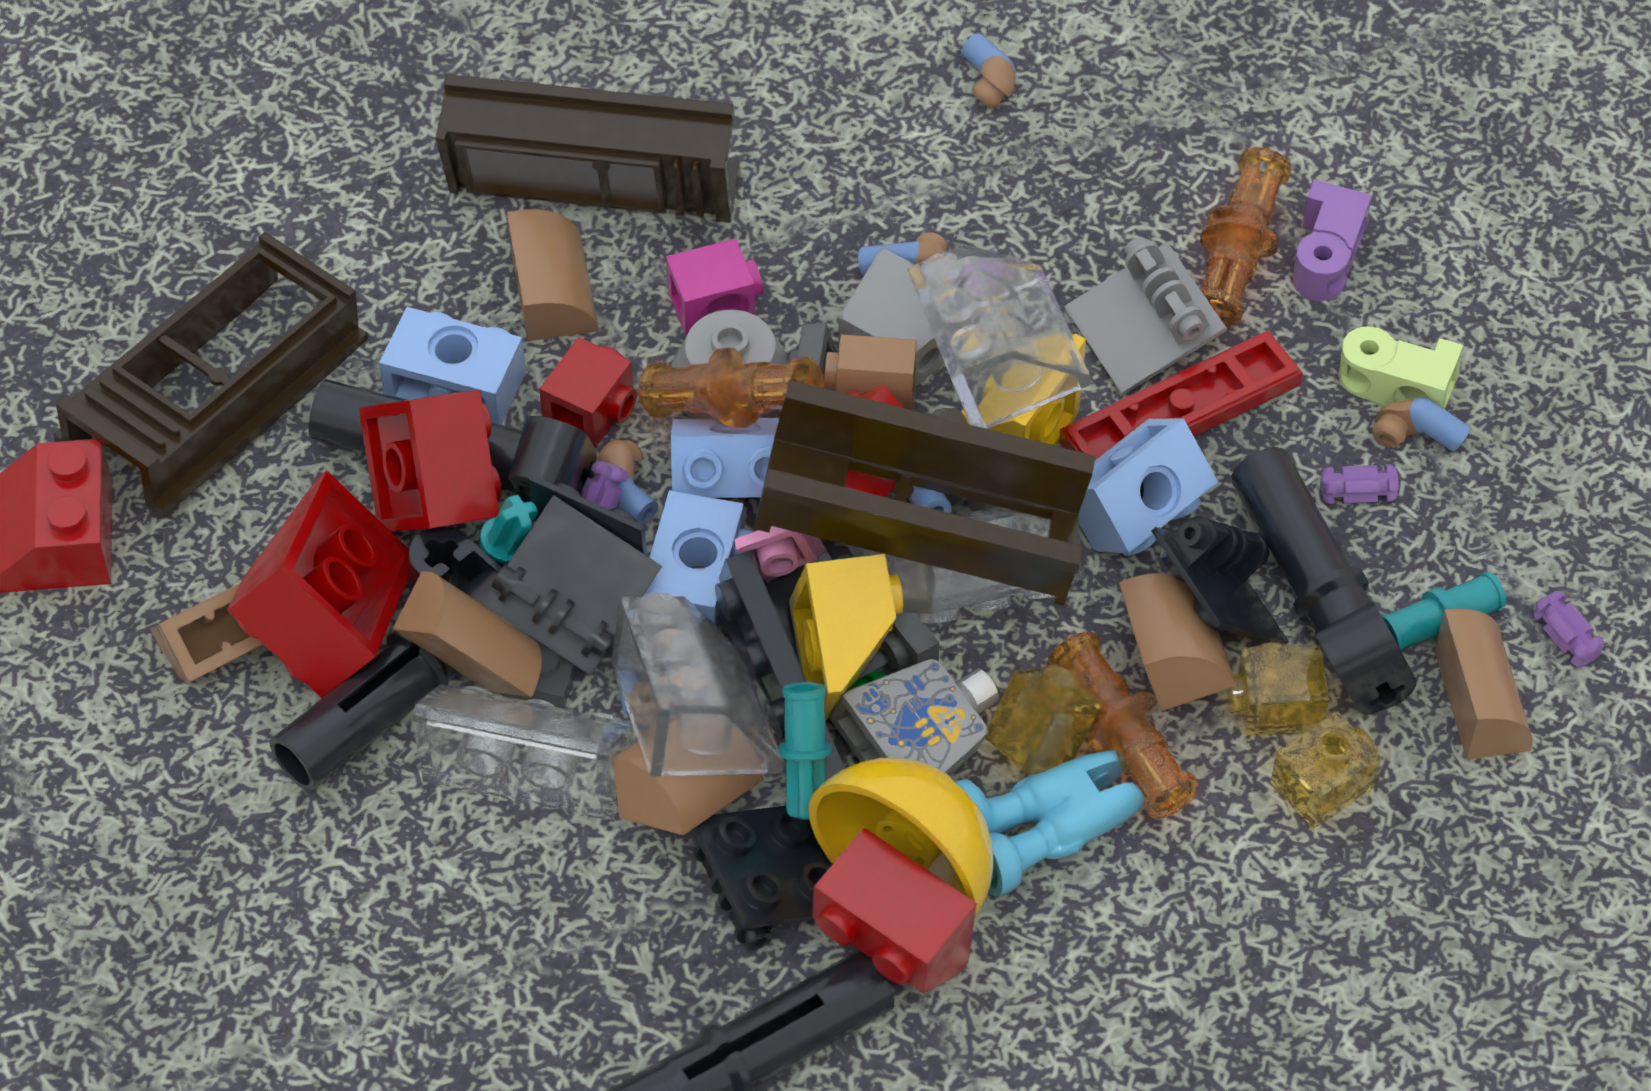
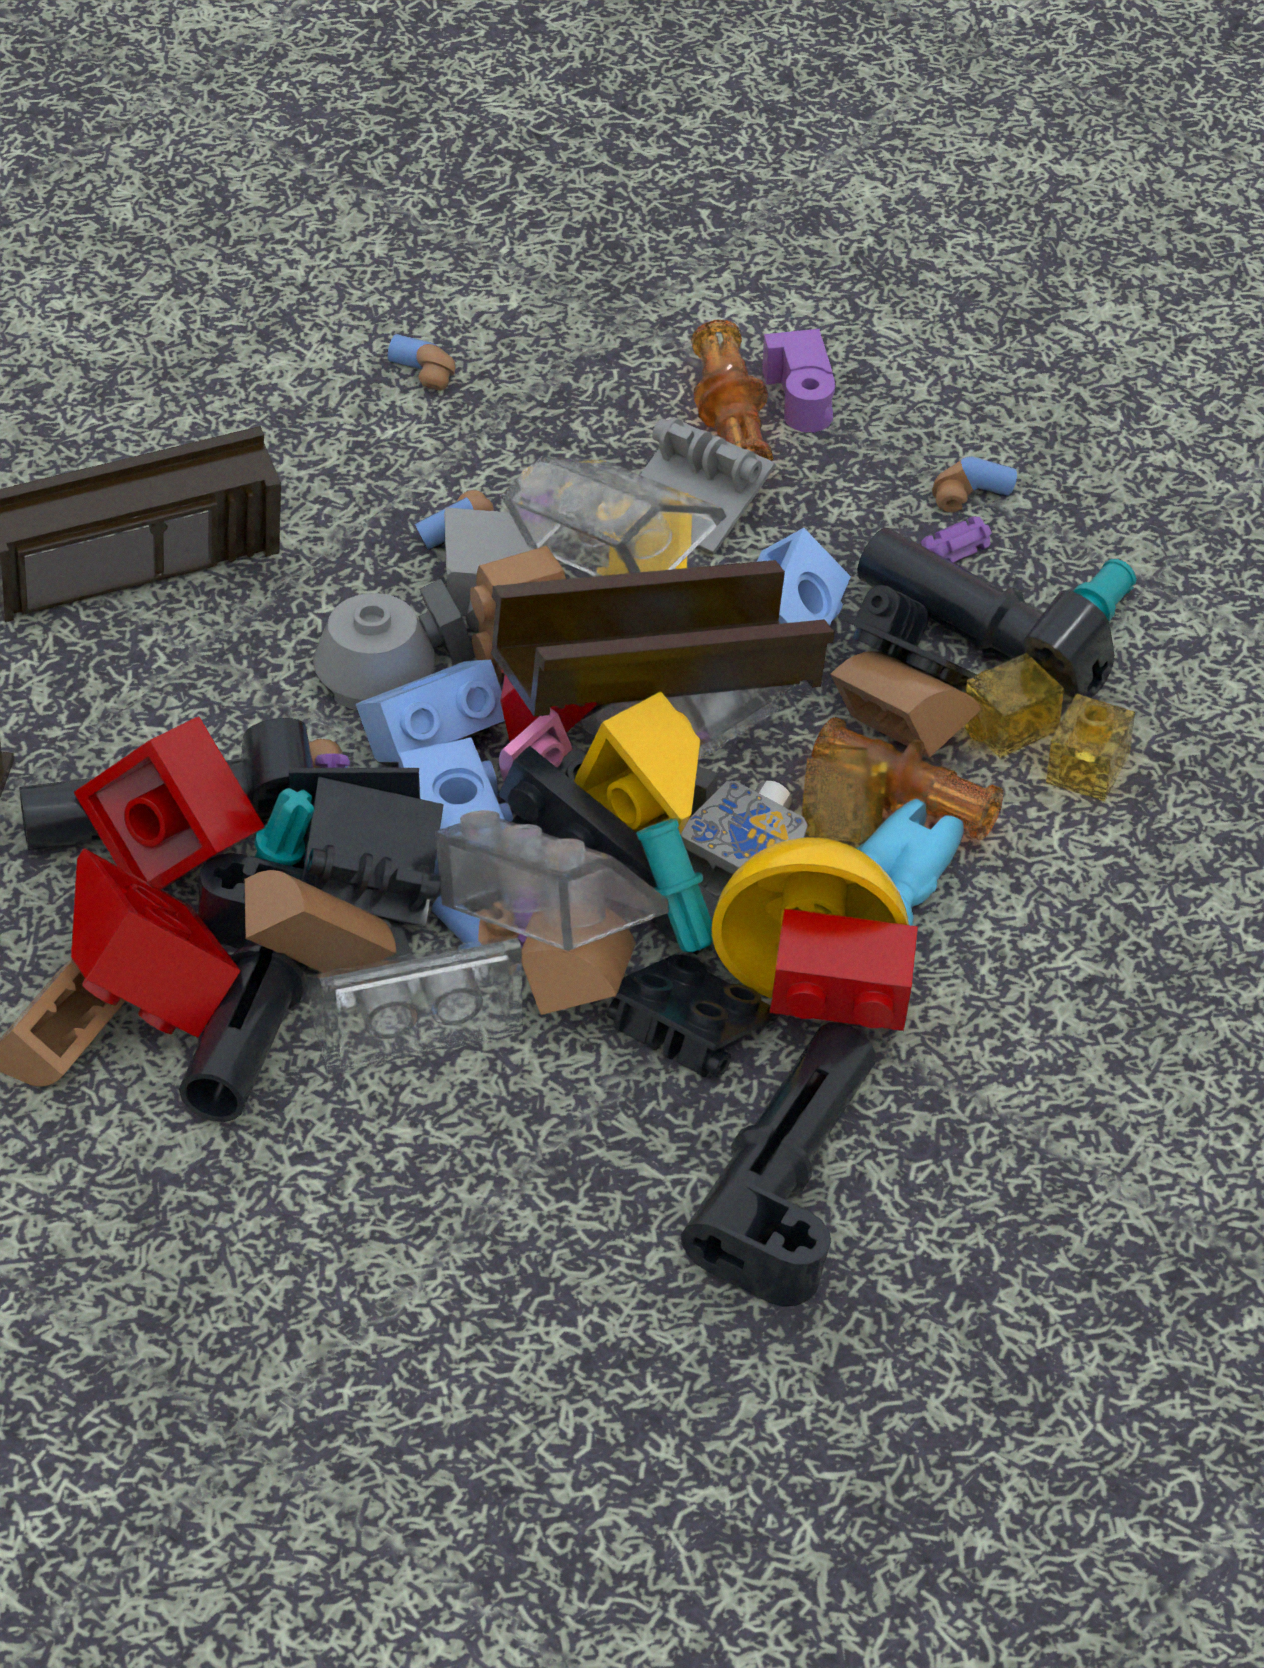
camera: 30 degrees left, 10 degrees down
light blue brick [379,307,526,425] -> none
medium nougat brick [507,209,599,341] -> none
red brick [539,337,637,449] -> none
clear orange piece [638,347,824,429] -> none
dark pink brick [666,238,763,337] -> none
red plate [1059,330,1303,460] -> none
yellowish green leg [1338,326,1463,409] -> none
medium nougat brick [1435,609,1533,760] -> none
medium lavender piece [1534,591,1604,667] -> none

